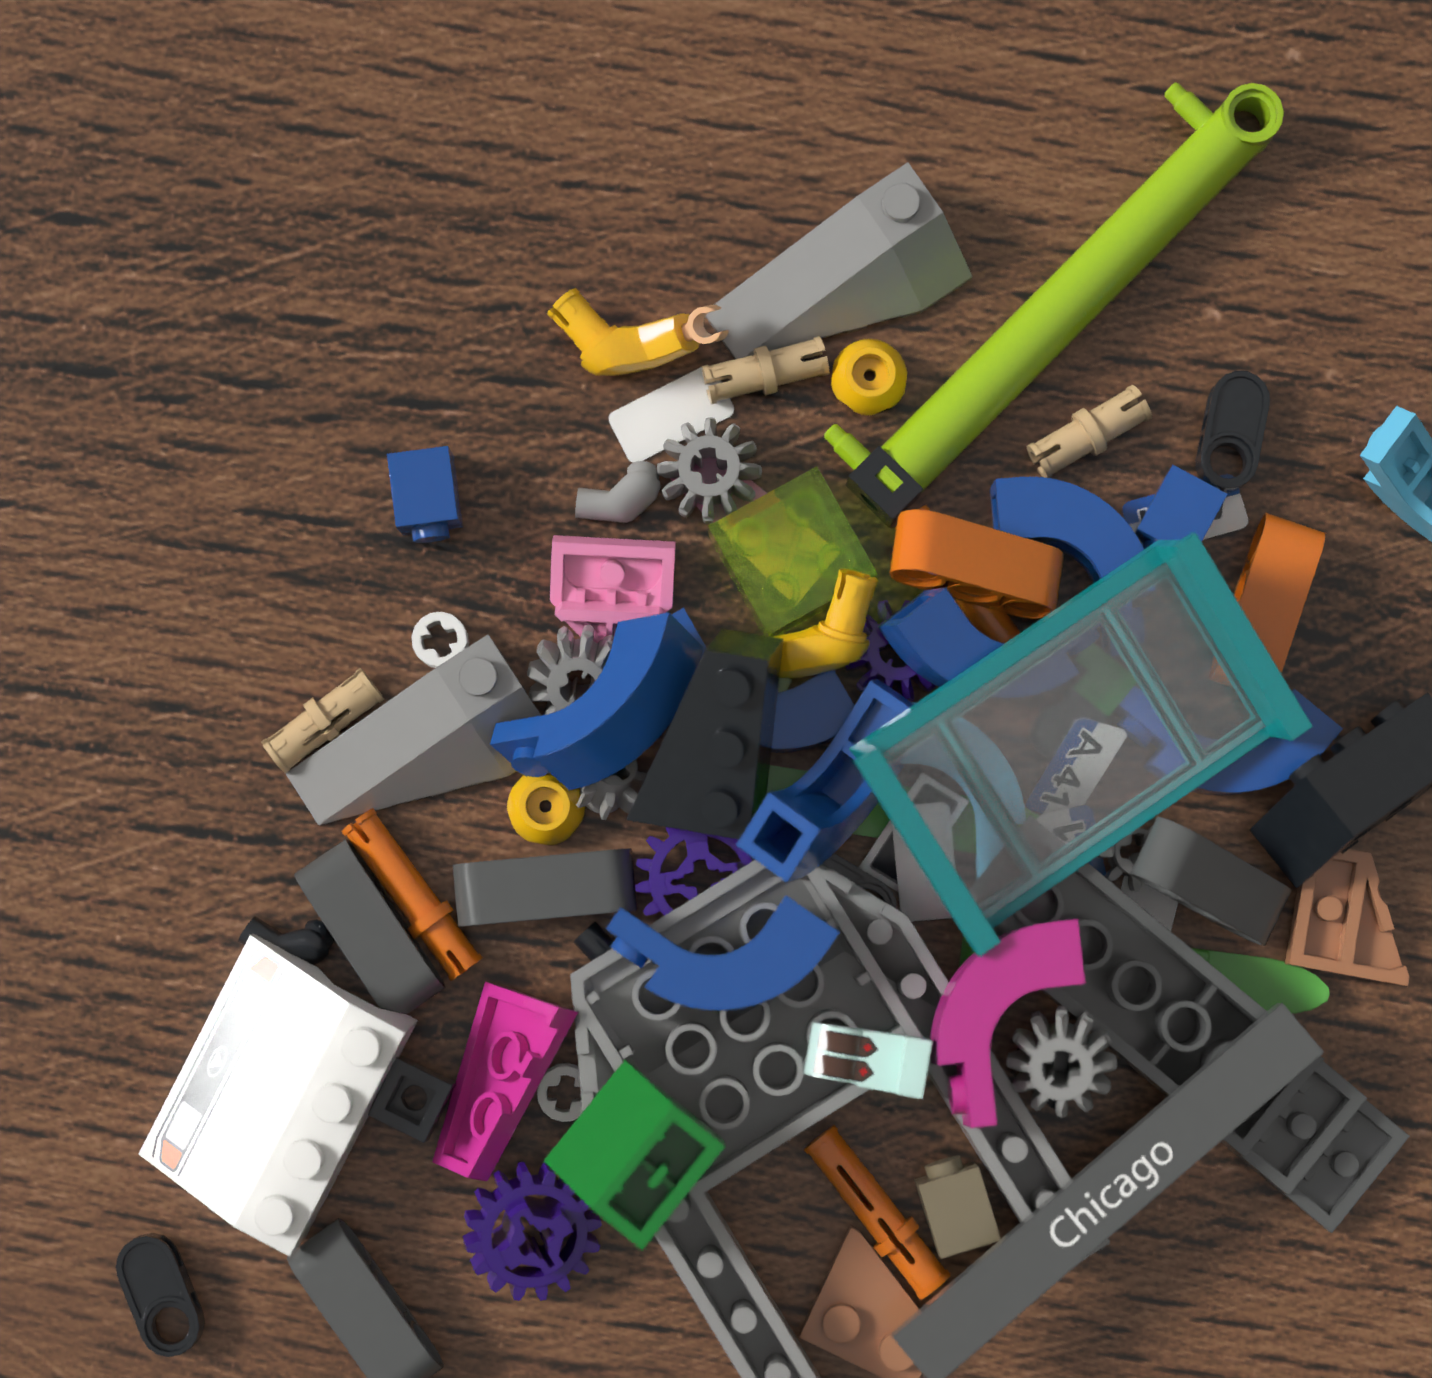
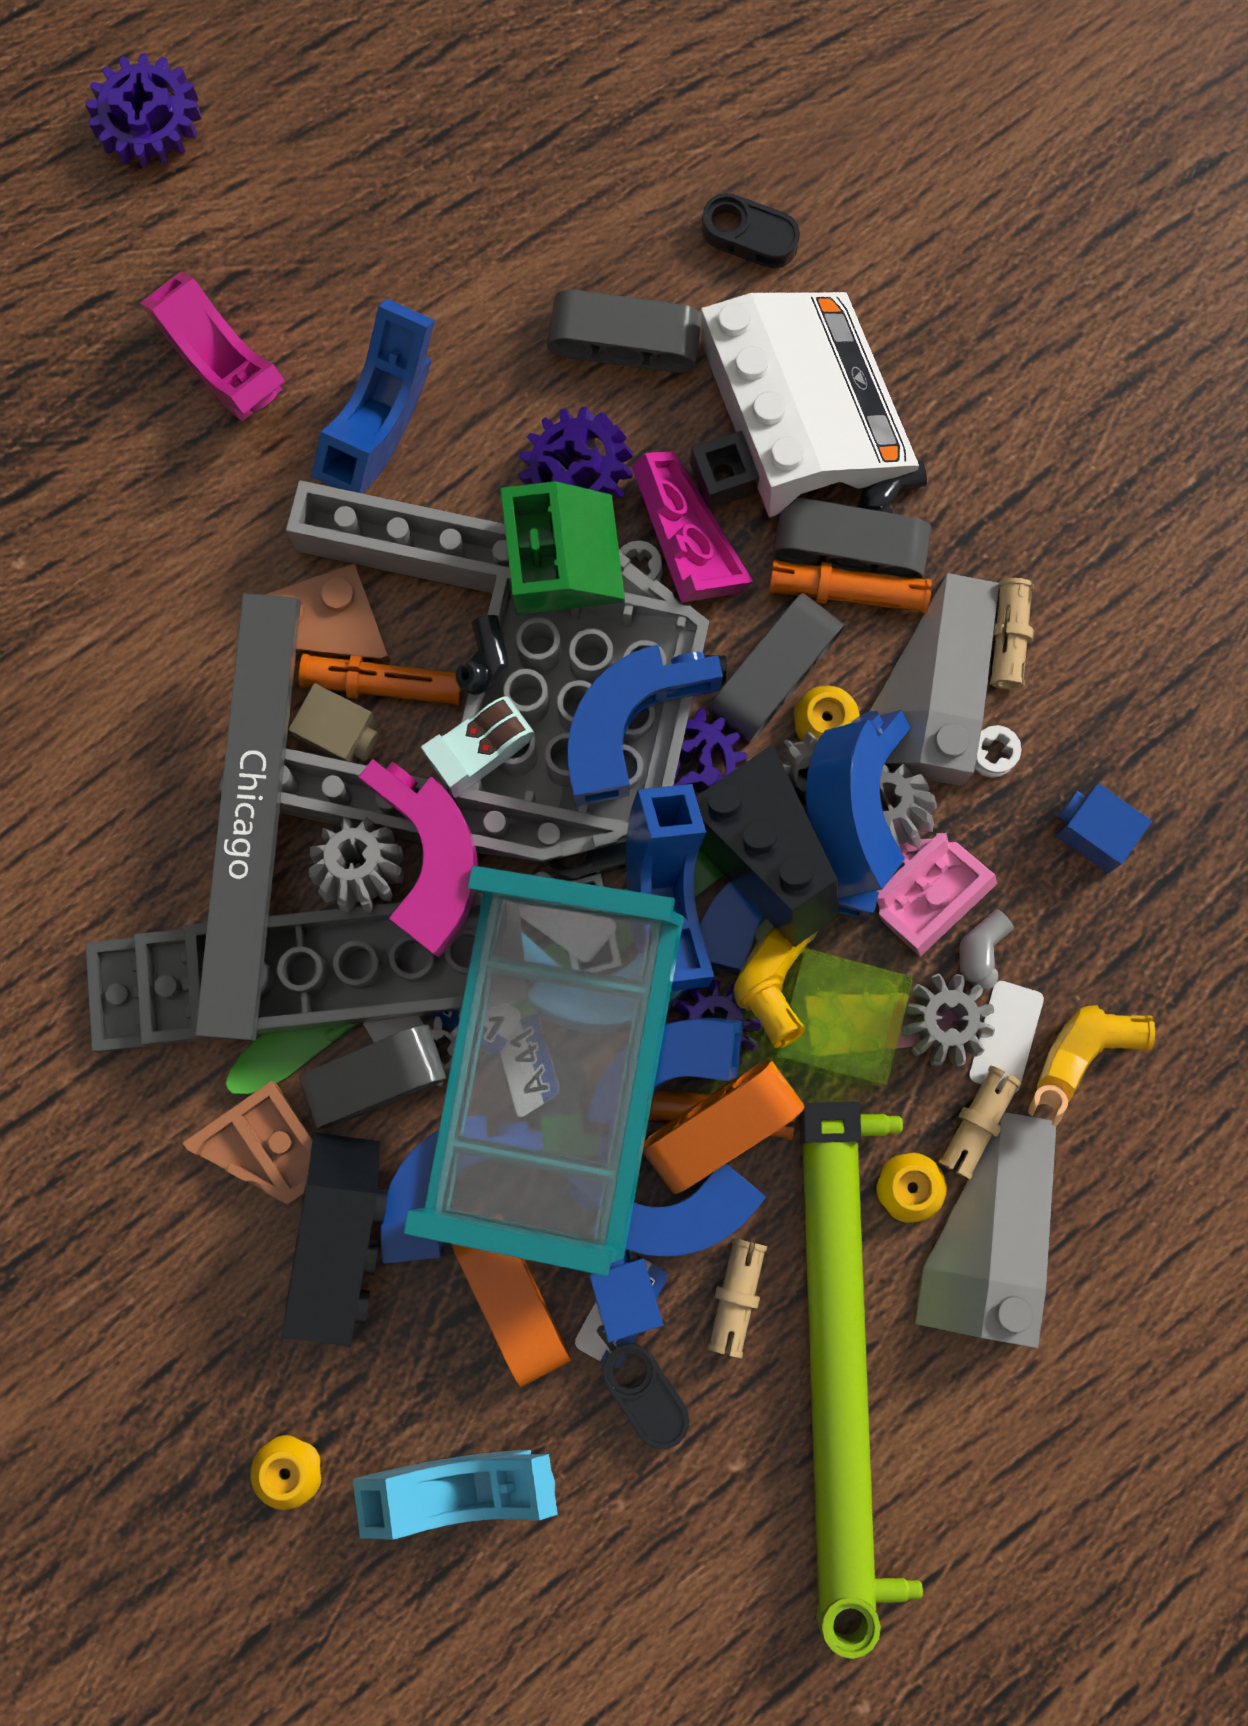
camera: 135 degrees right, 5 degrees down
none -> black arm [455,615,508,695]

